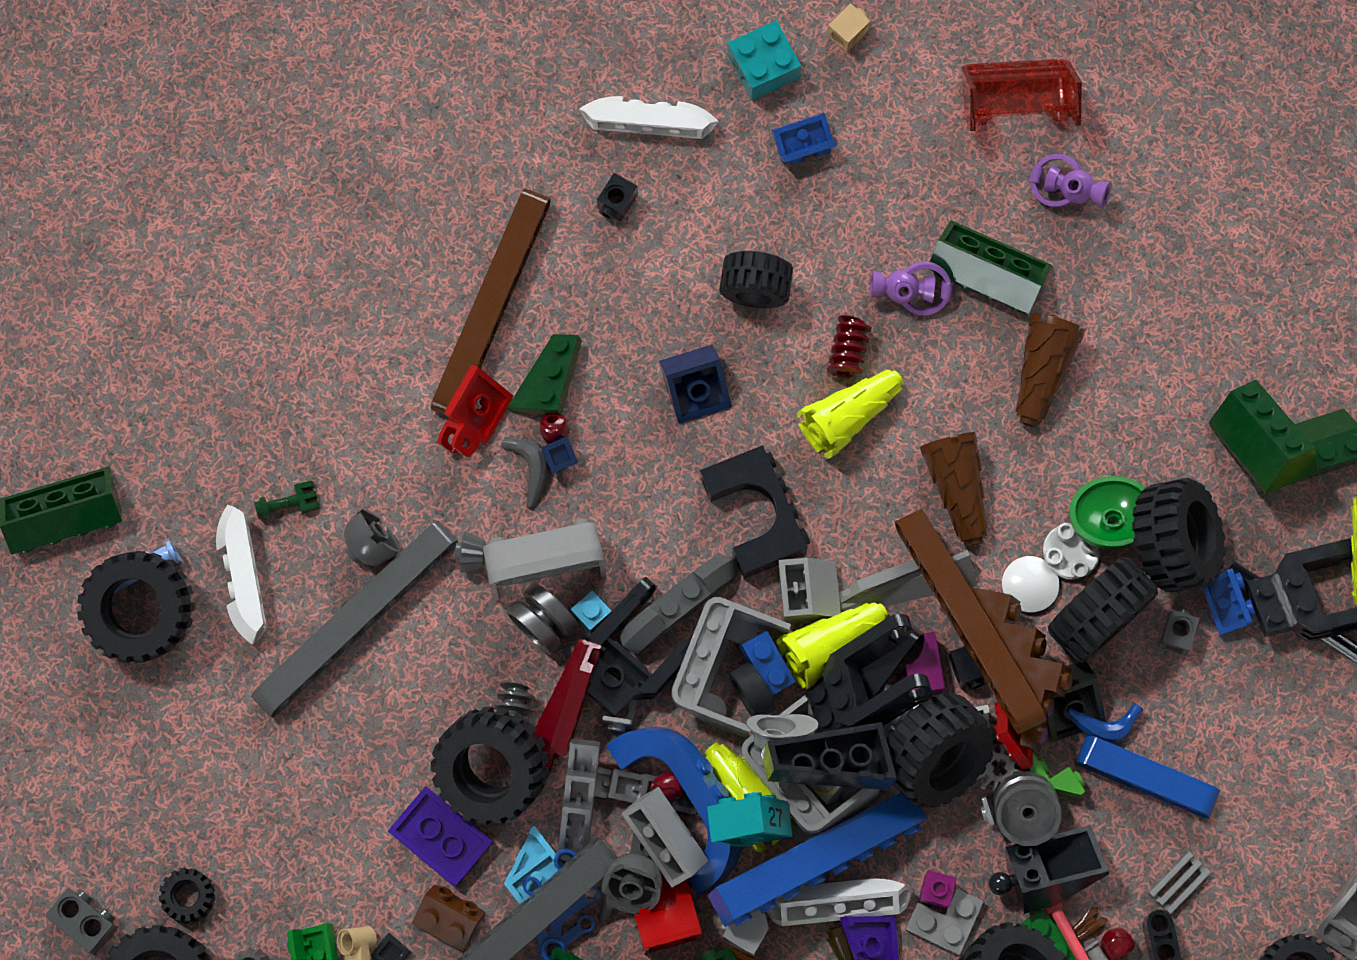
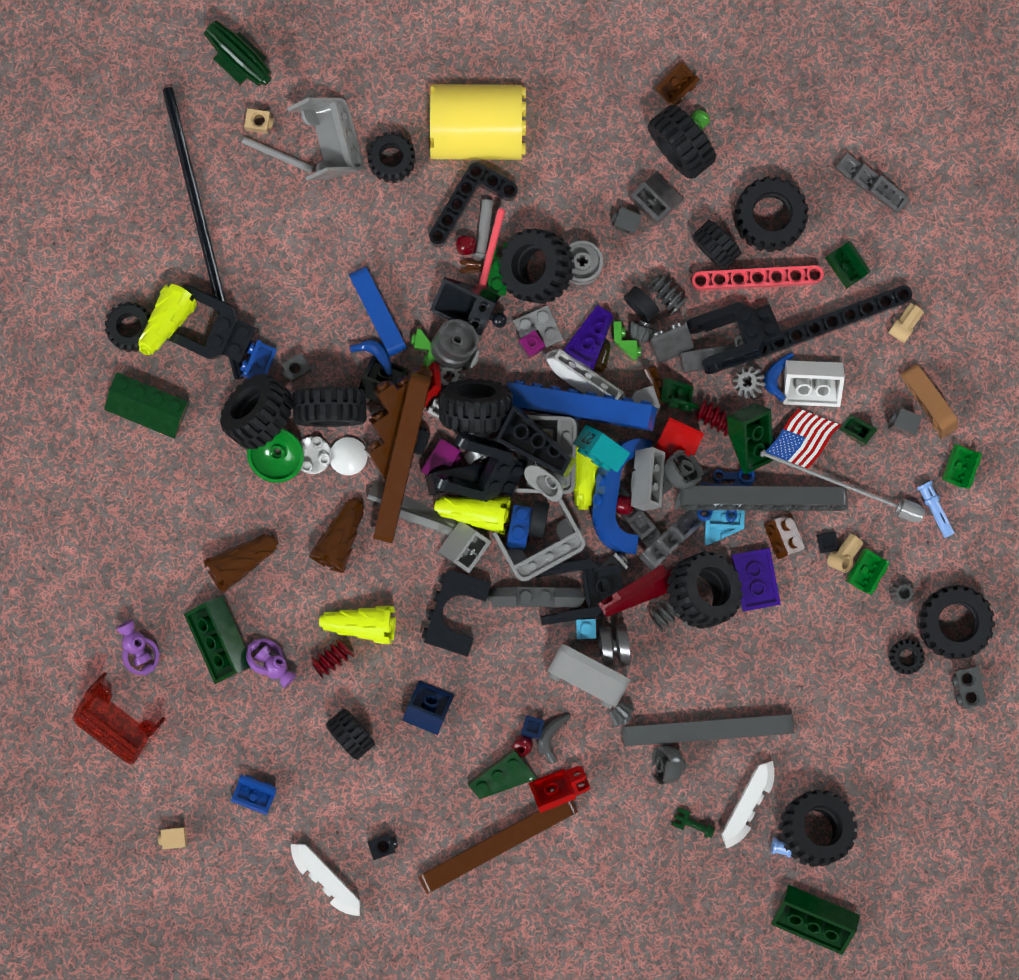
camera: 145 degrees left, 10 degrees up
teal brick [727,20,801,100] -> none
light grey tile [1148,851,1211,914] -> none
dark green slope [1209,380,1317,495] -> none

